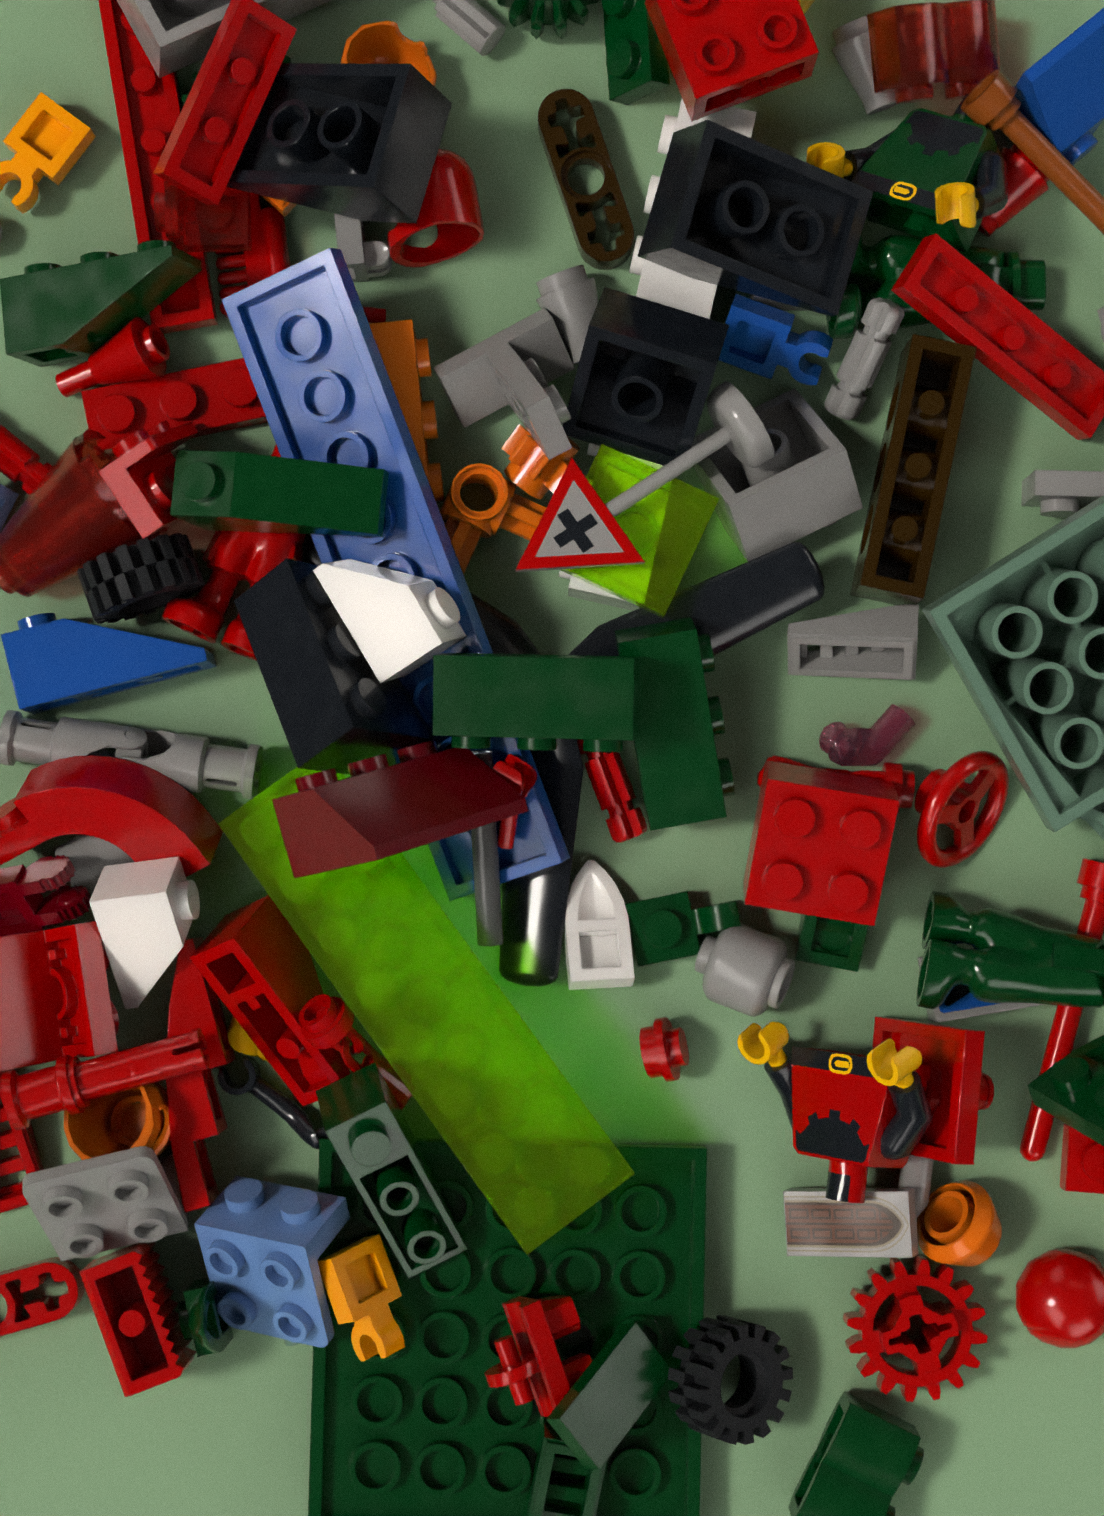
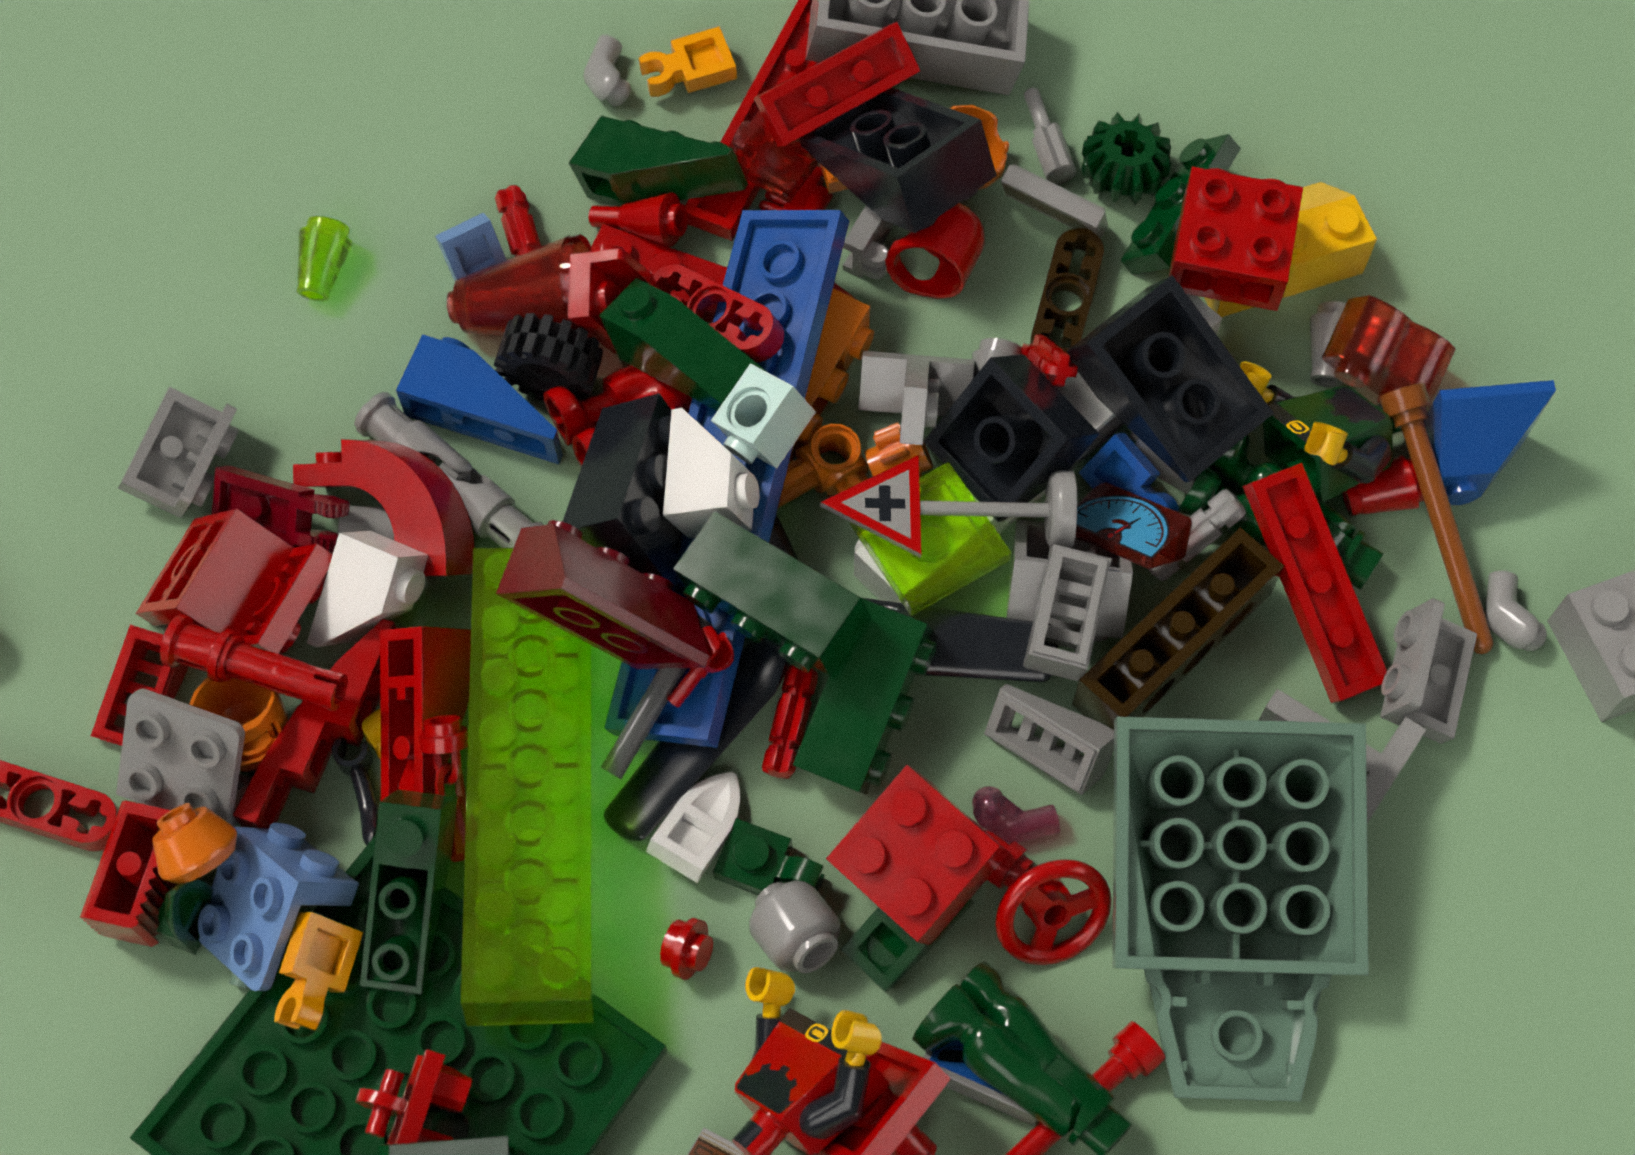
camera: 35 degrees right, 20 degrees down
none -> orange cone [152,803,237,884]
none -> red beam [649,264,784,362]
none -> light aqua brick [711,363,816,469]
none -> light grey tile [1001,164,1108,239]
none -> red axle [1022,334,1078,387]
none -> light grey slope [1023,544,1111,681]
none -> slope [1075,482,1192,569]

